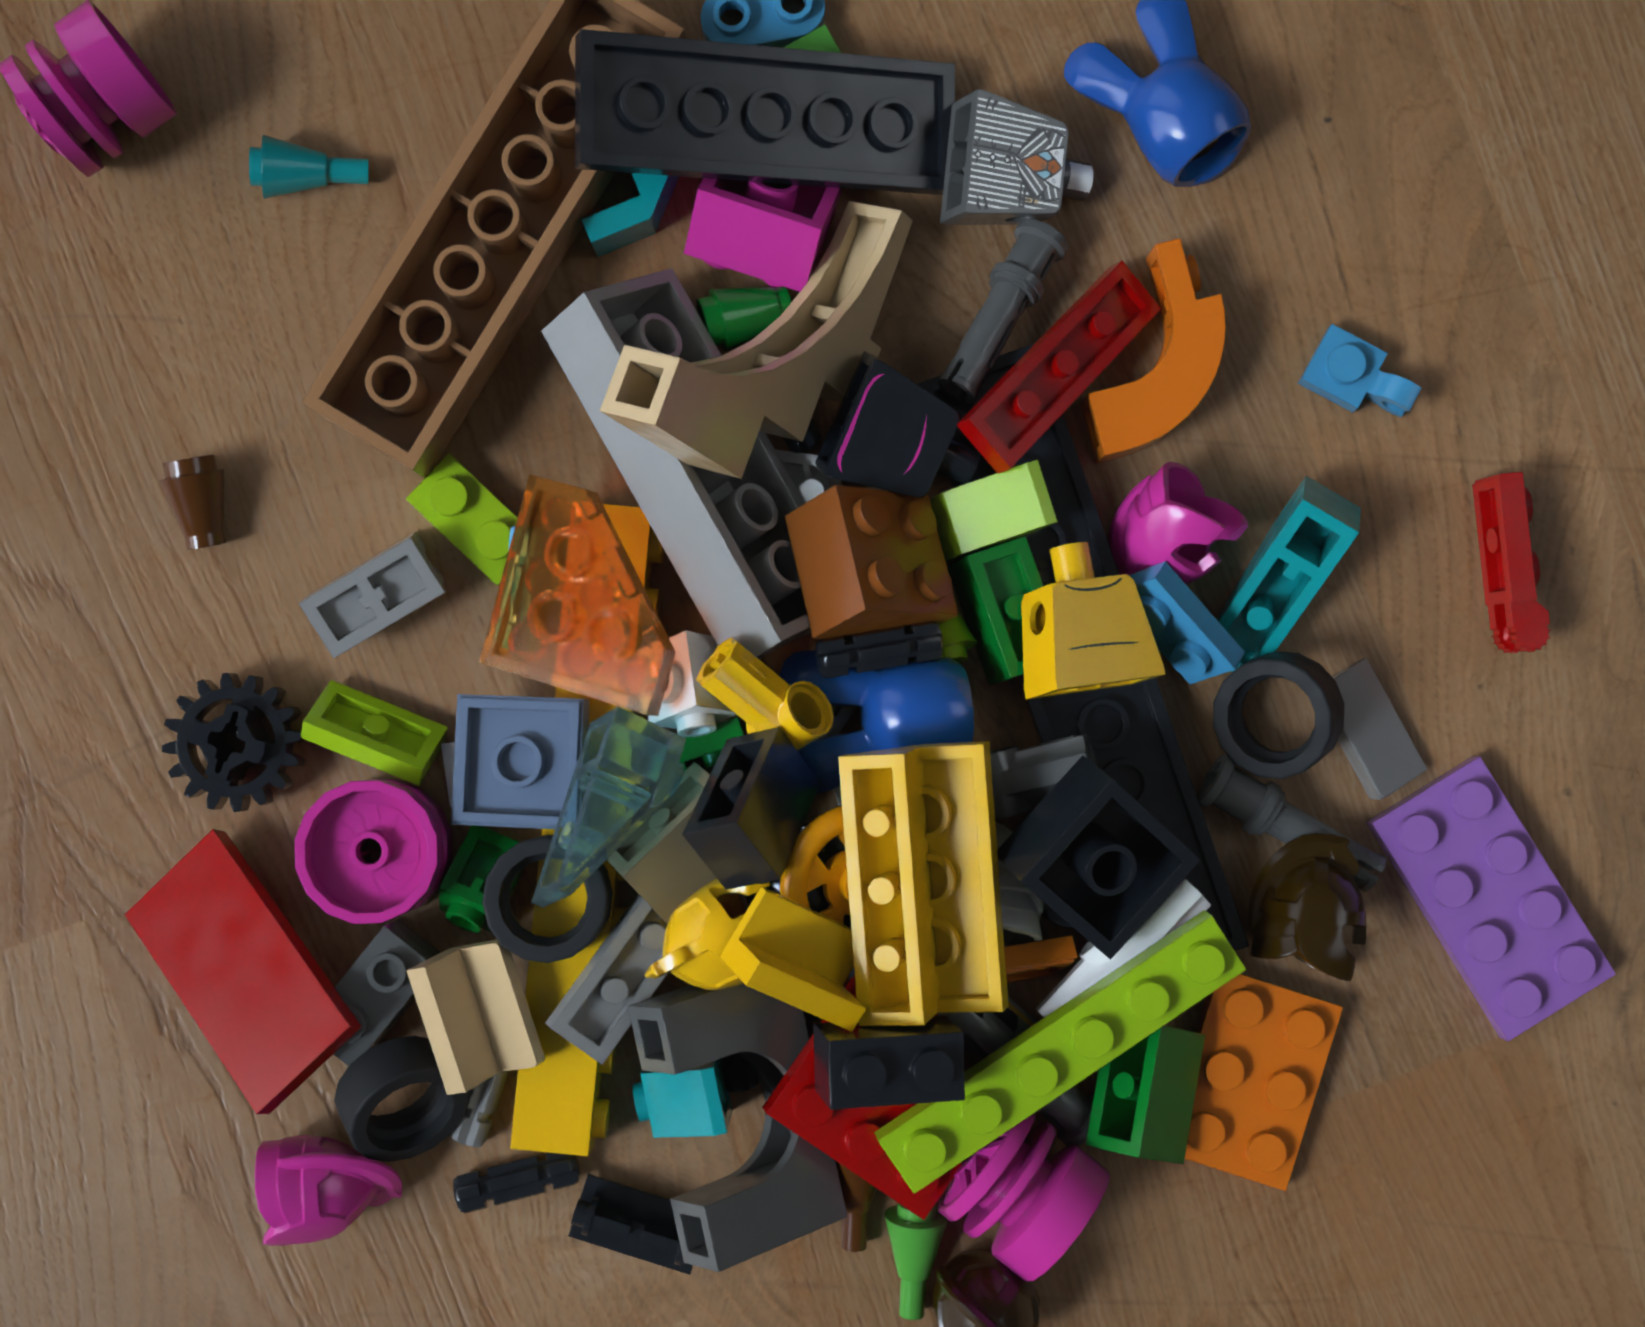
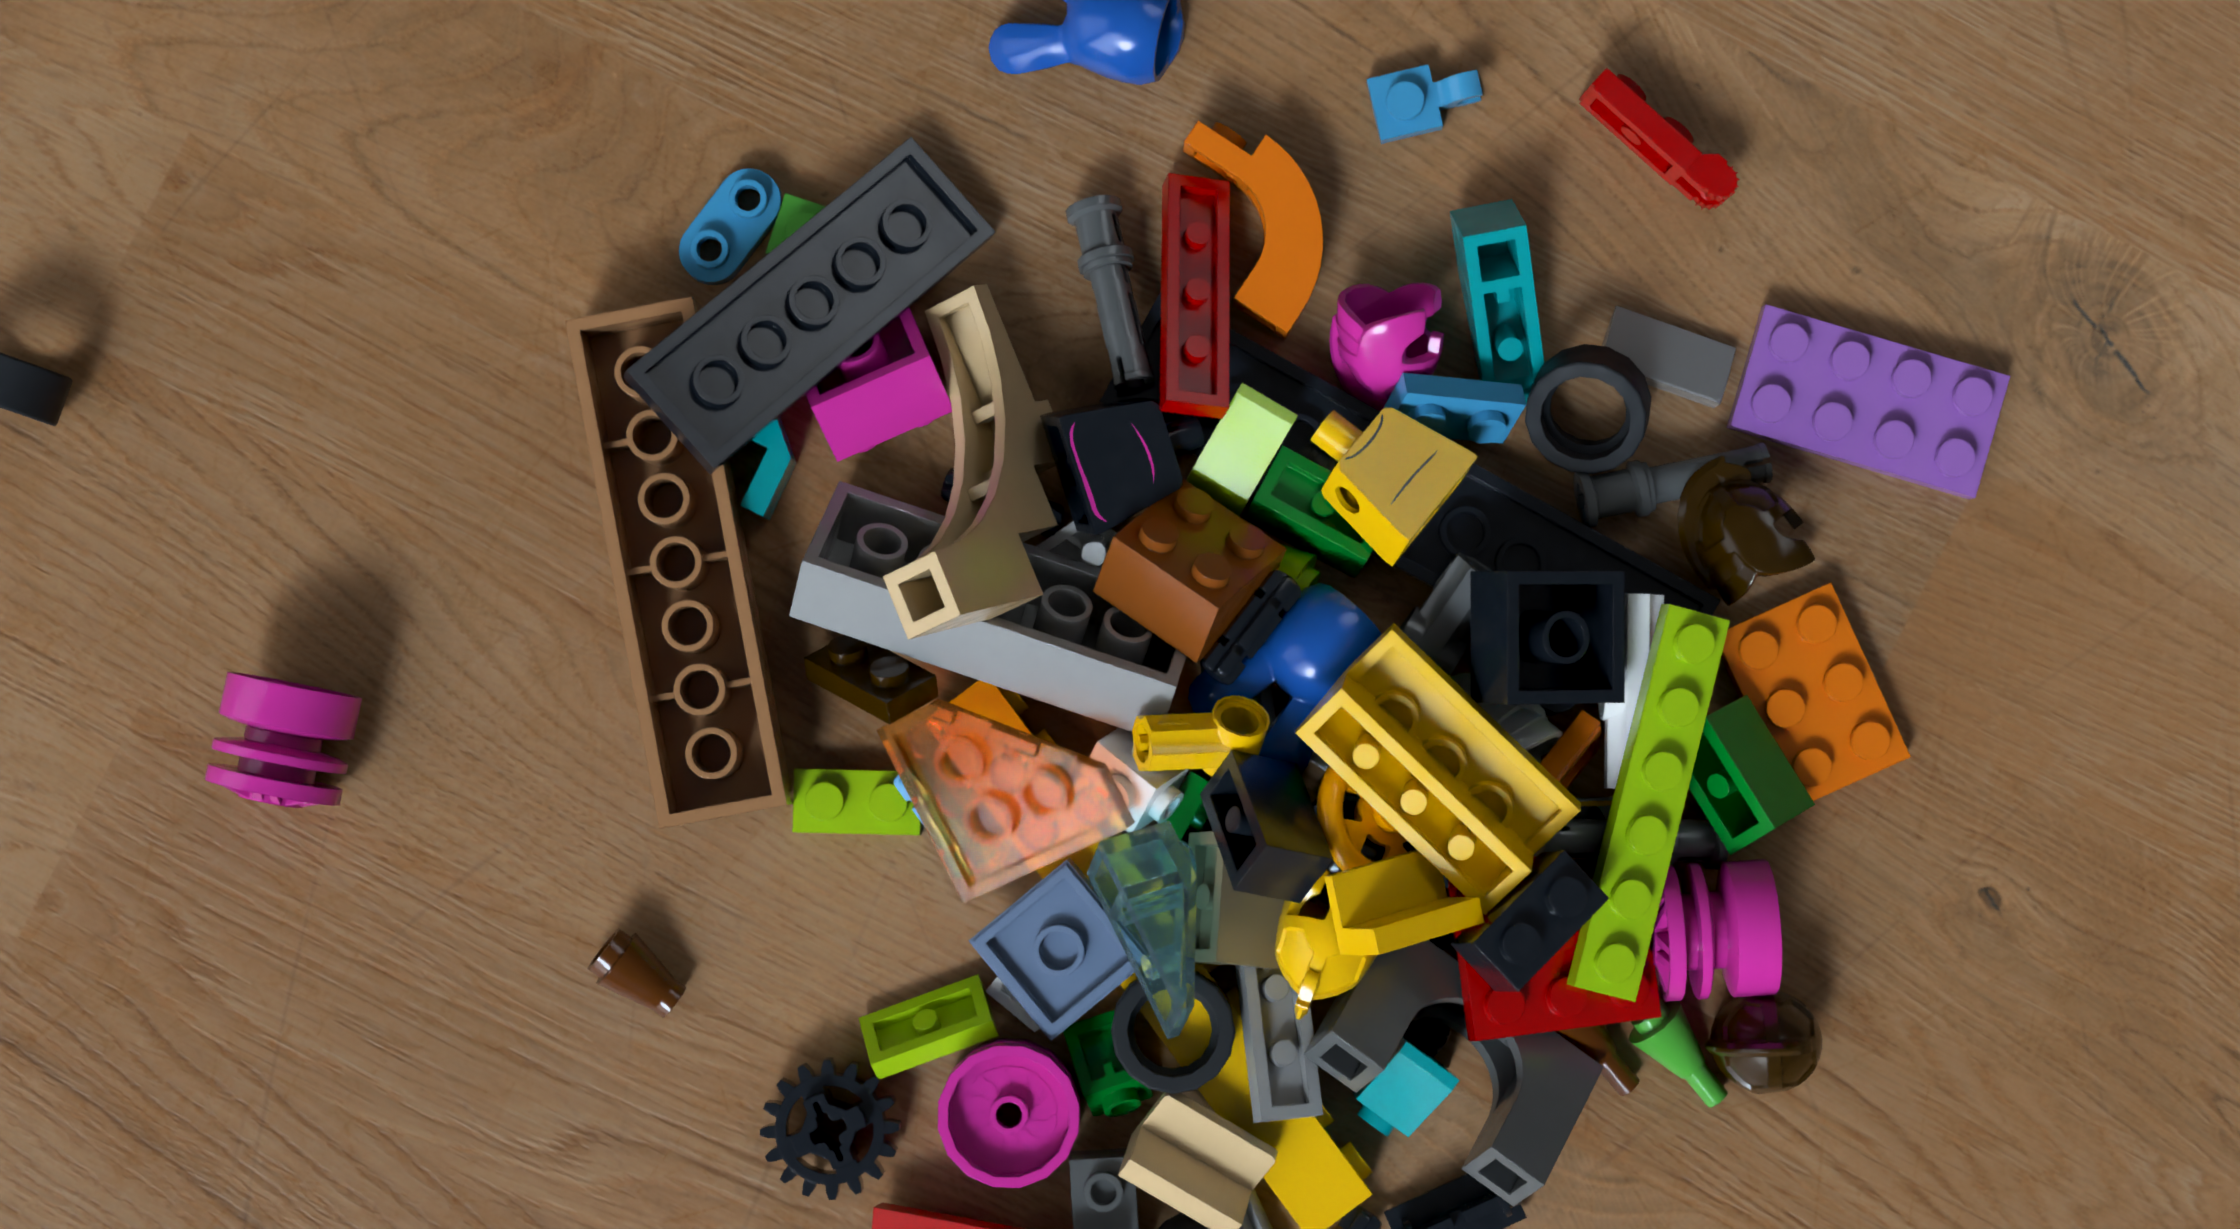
camera: 35 degrees left, 0 degrees up
teal cone [249,134,369,199] -> none
light grey hinge [299,531,446,658] -> none
green cone [696,286,791,351] -> none
dark grey torso [940,89,1093,225] -> none
none -> dark brown plate [804,635,939,725]

